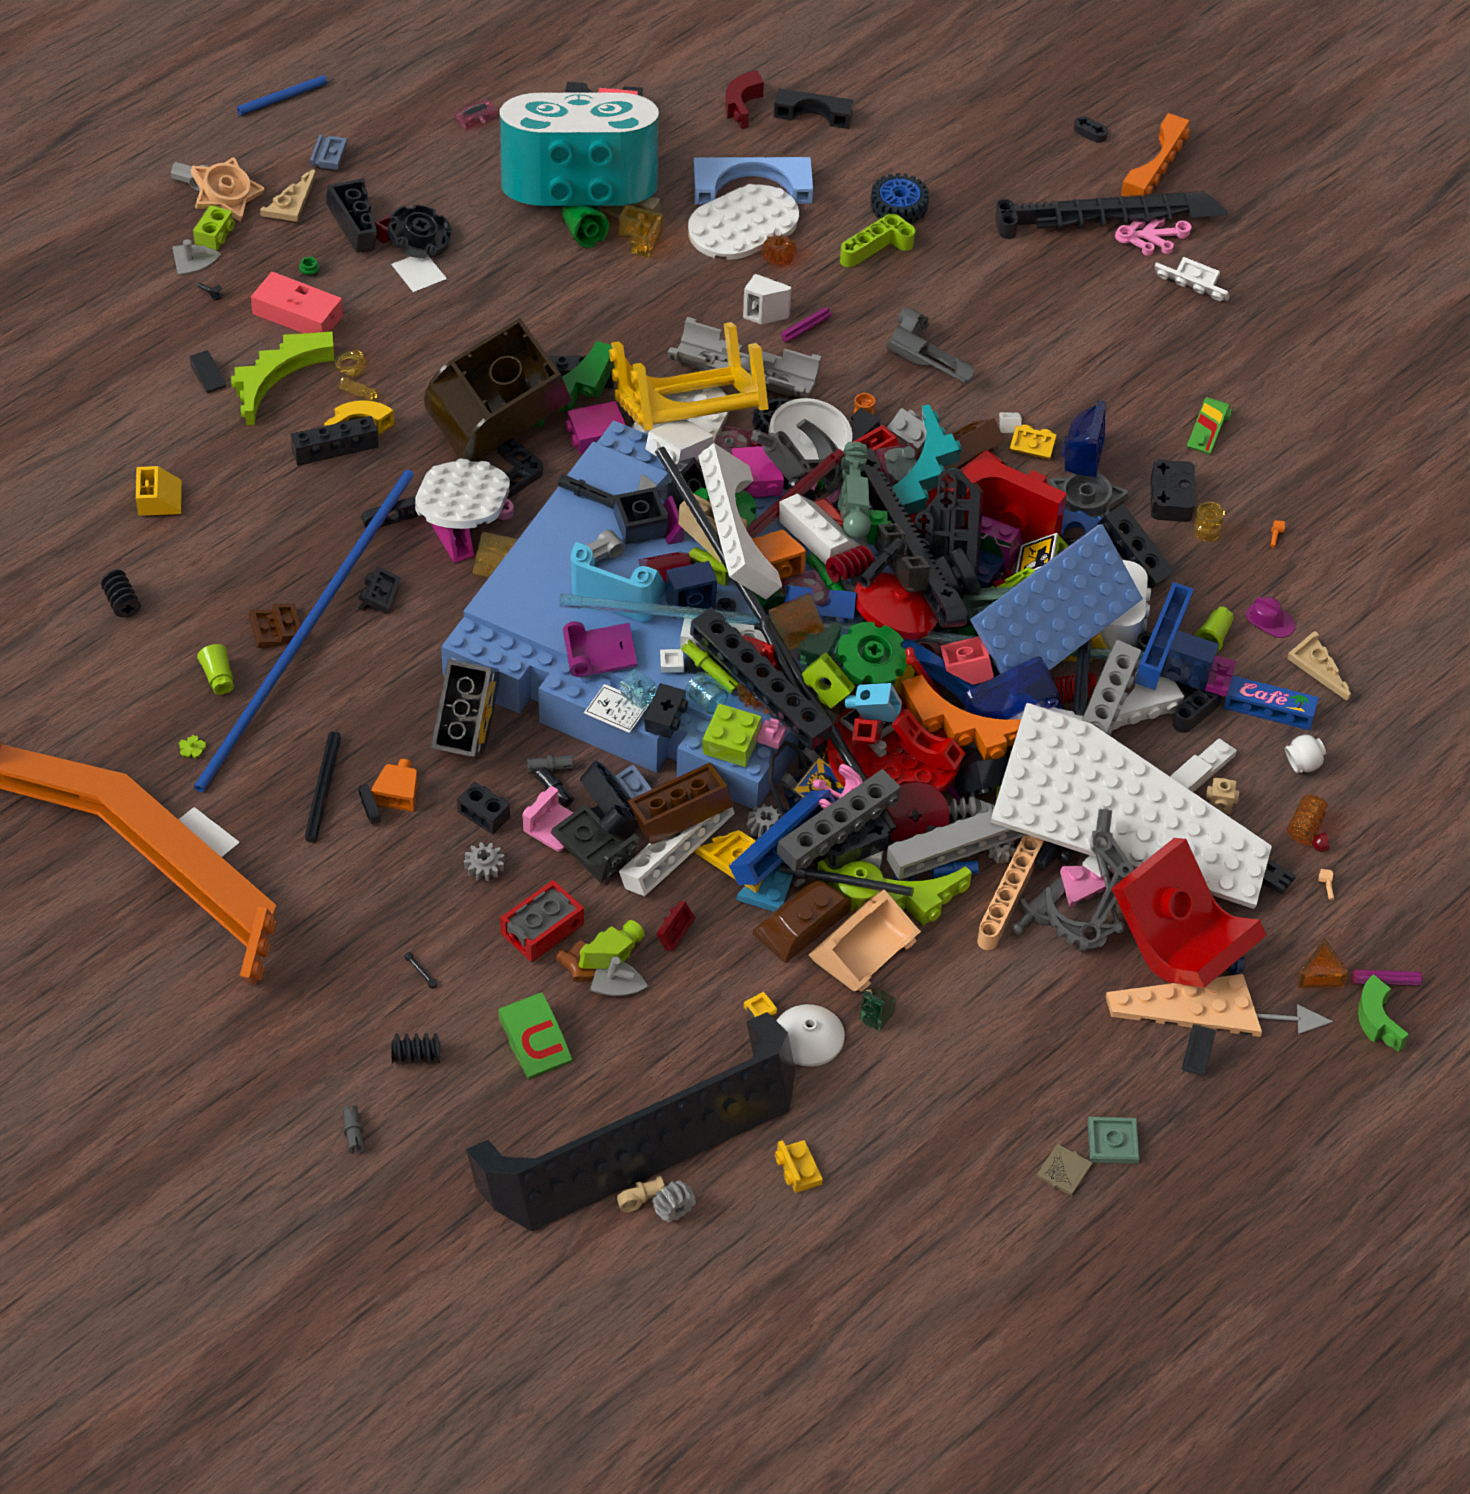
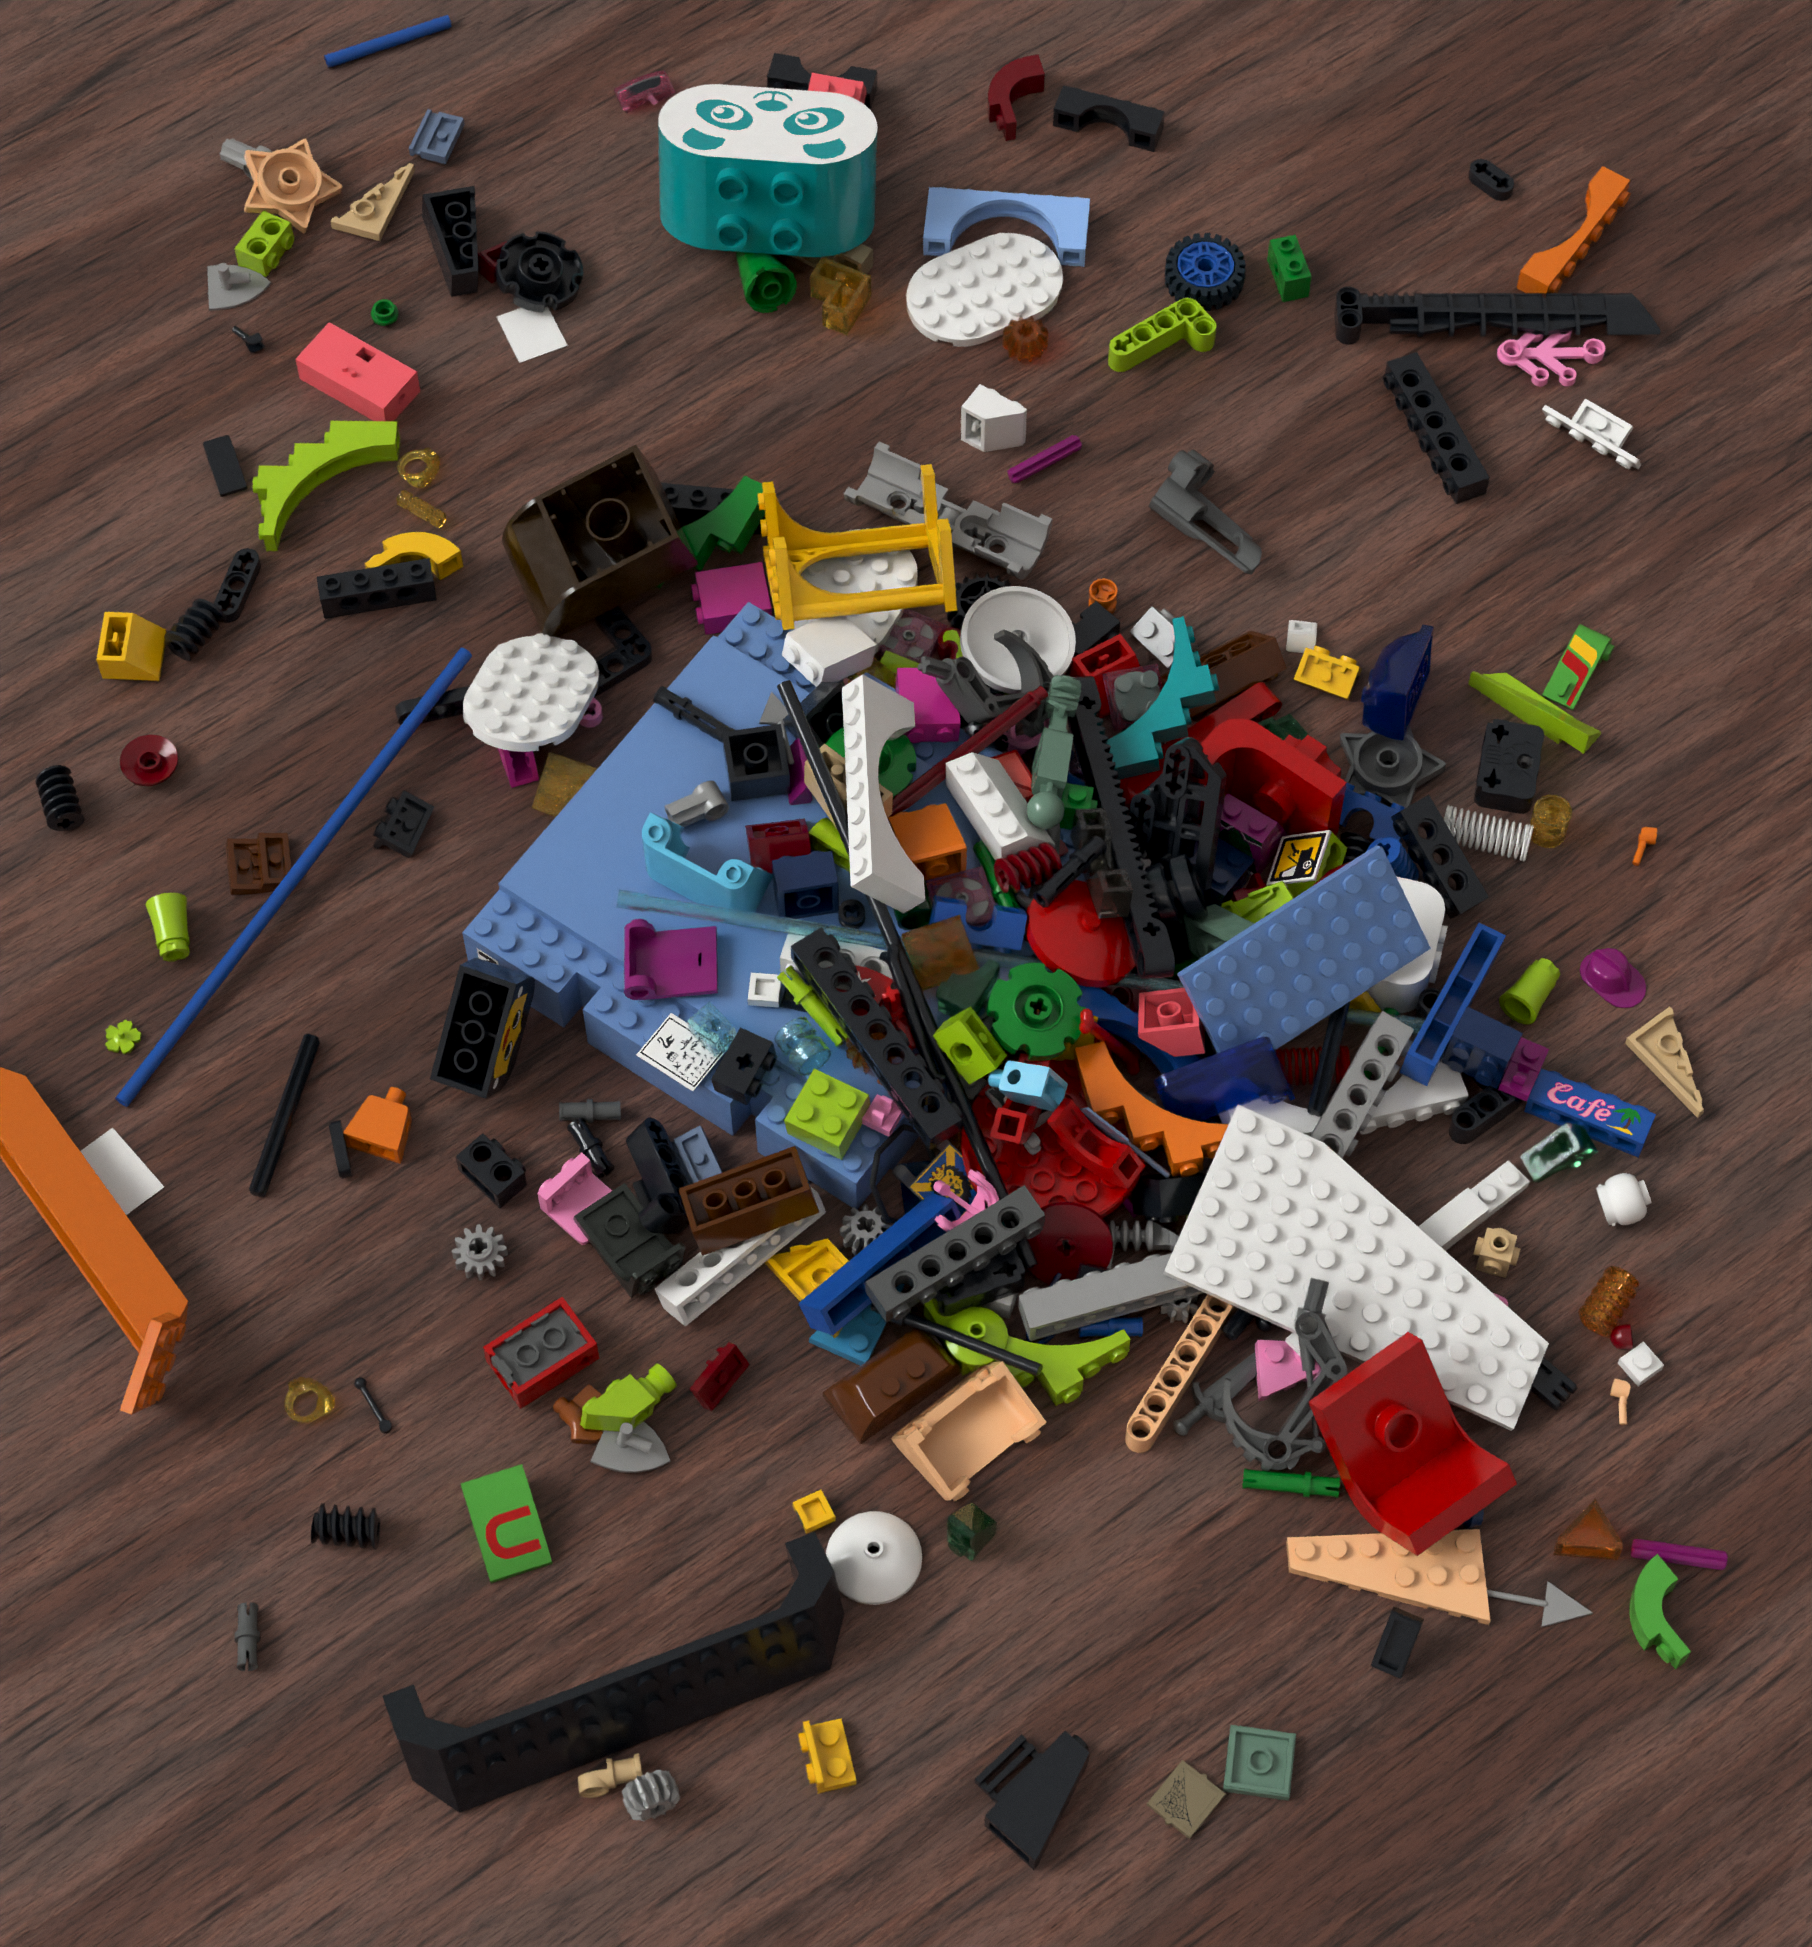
camera: 10 degrees right, 10 degrees up
none -> dark red dish [120,735,178,786]
none -> black piece [164,599,227,661]
none -> black beam [214,548,261,623]
none -> clear yellow piece [284,1377,335,1423]
none -> black tile [975,1734,1042,1803]
none -> black slope [984,1731,1090,1870]
none -> sand blue piece [1080,1107,1170,1178]
none -> green pin [1242,1468,1340,1498]
none -> green brick [1267,235,1312,302]
none -> black brick [1383,352,1489,504]
none -> white piece [1444,805,1534,862]
none -> lime wedge [1468,671,1601,754]
none -> clear green arch [1520,1122,1598,1183]
none -> white plate [1618,1341,1664,1387]

